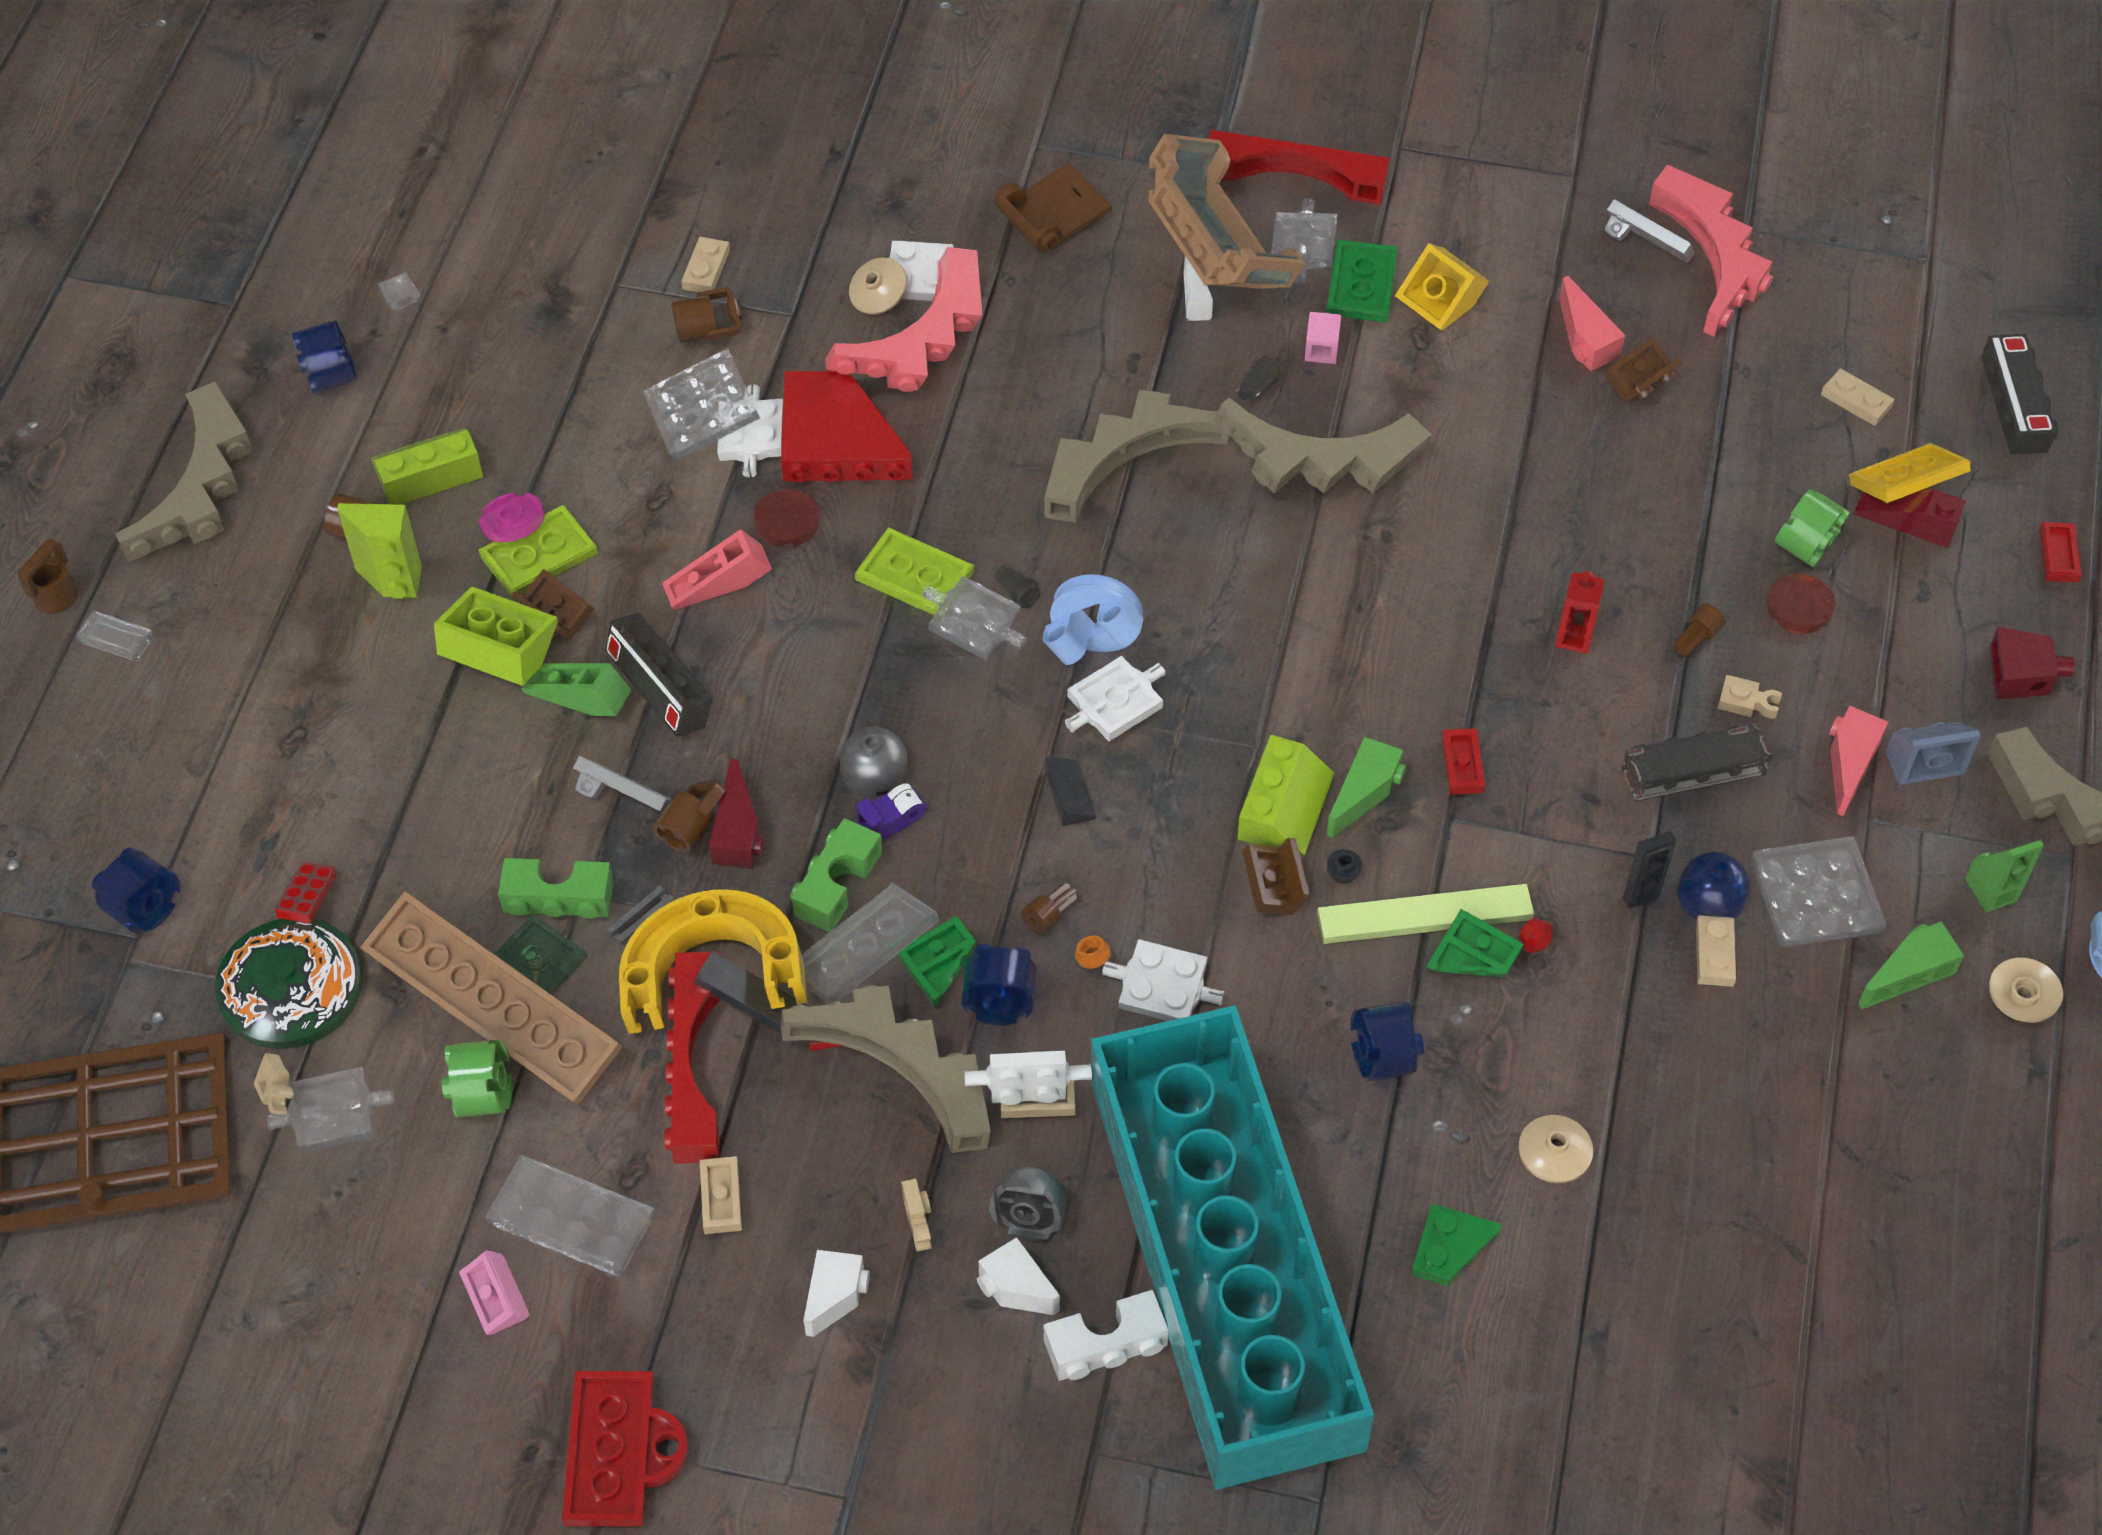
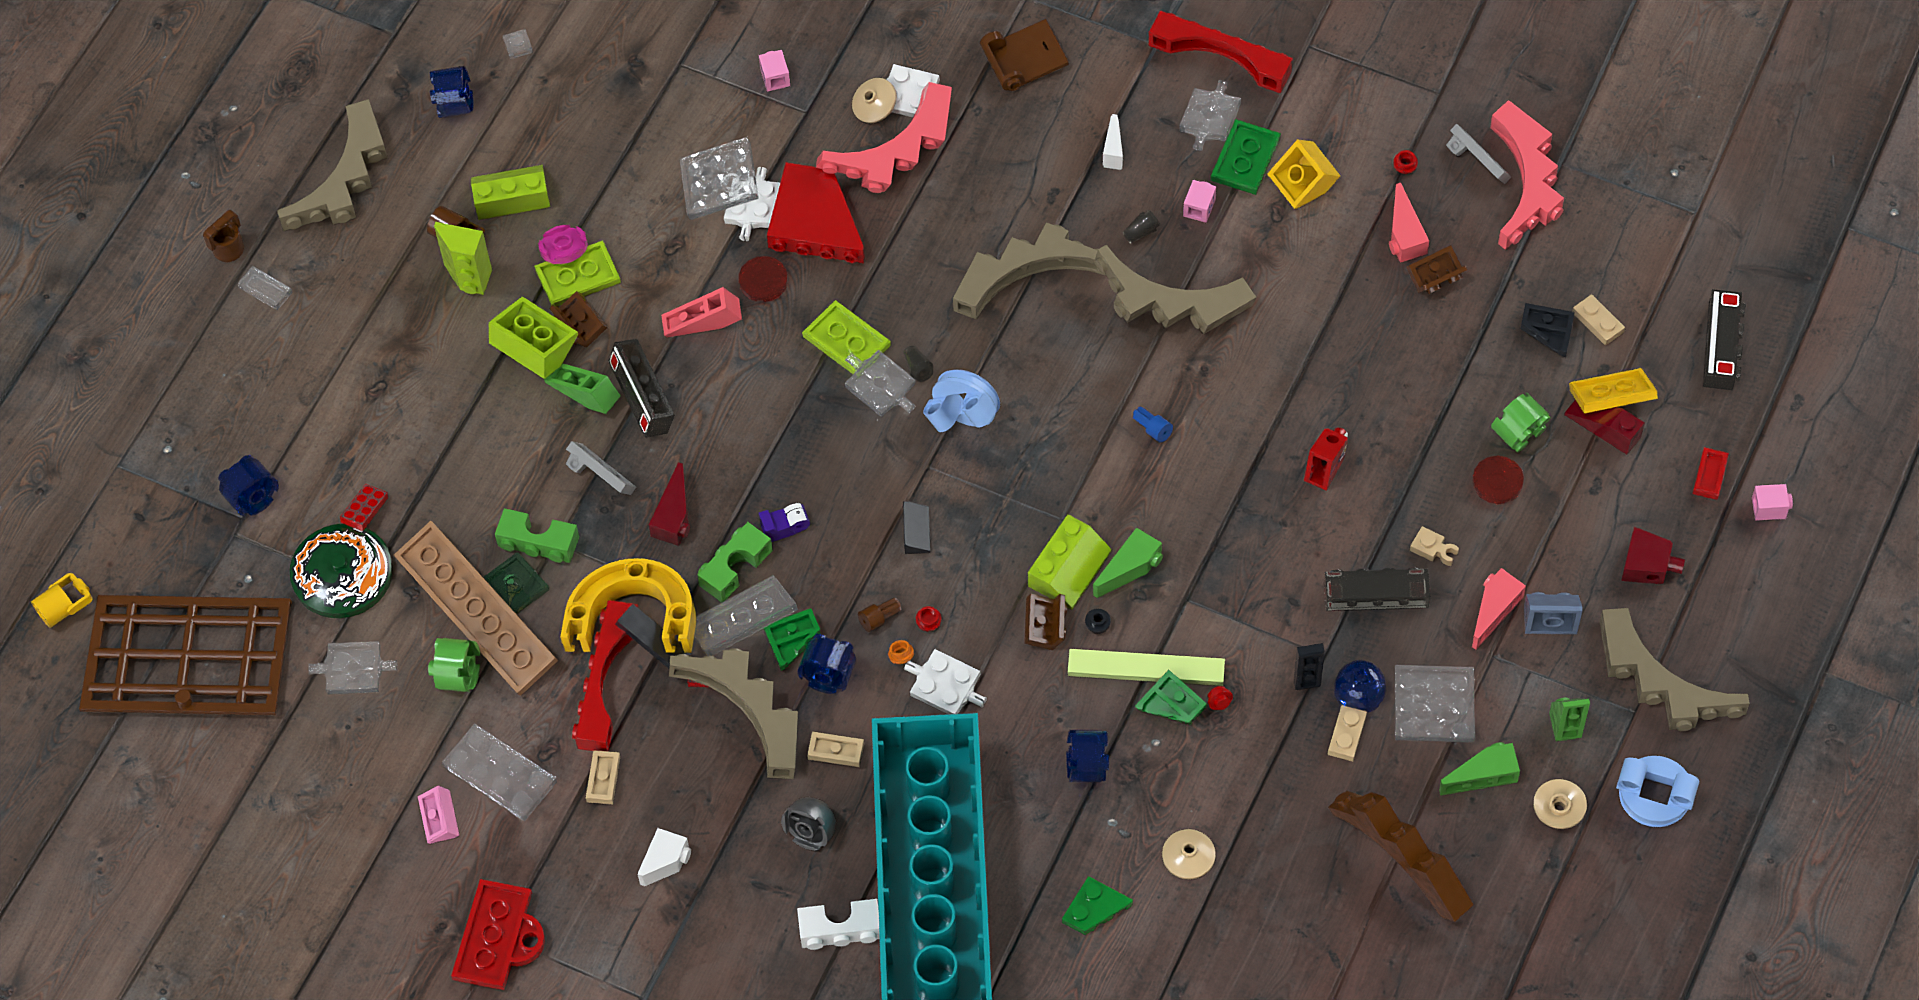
camera: 15 degrees right, 5 degrees up
tan plate [254,1053,294,1115] -> none
flat silver tile [607,886,674,949] -> none
reddish brown piece [653,780,725,853] -> none
reddish brown piece [671,287,743,342] -> none
tan plate [681,237,730,293] -> none
flat silver cylinder [840,726,908,797] -> none
tan plate [901,1179,931,1252] -> none
white plate [964,1050,1092,1105] -> none
white slope [977,1237,1060,1315] -> none
white plate [1065,656,1165,741] -> none
medium nougat windscreen [1149,134,1306,289] -> none
red plate [1441,728,1485,795] -> none
reddish brown piece [1673,603,1726,657] -> none
none -> bright pink brick [759,50,790,92]
none -> red plate [916,606,941,632]
none -> blue piece [1133,407,1173,443]
none -> reddish brown arch [1328,791,1474,922]
none -> red plate [1393,150,1418,174]
none -> black wing [1520,303,1575,357]

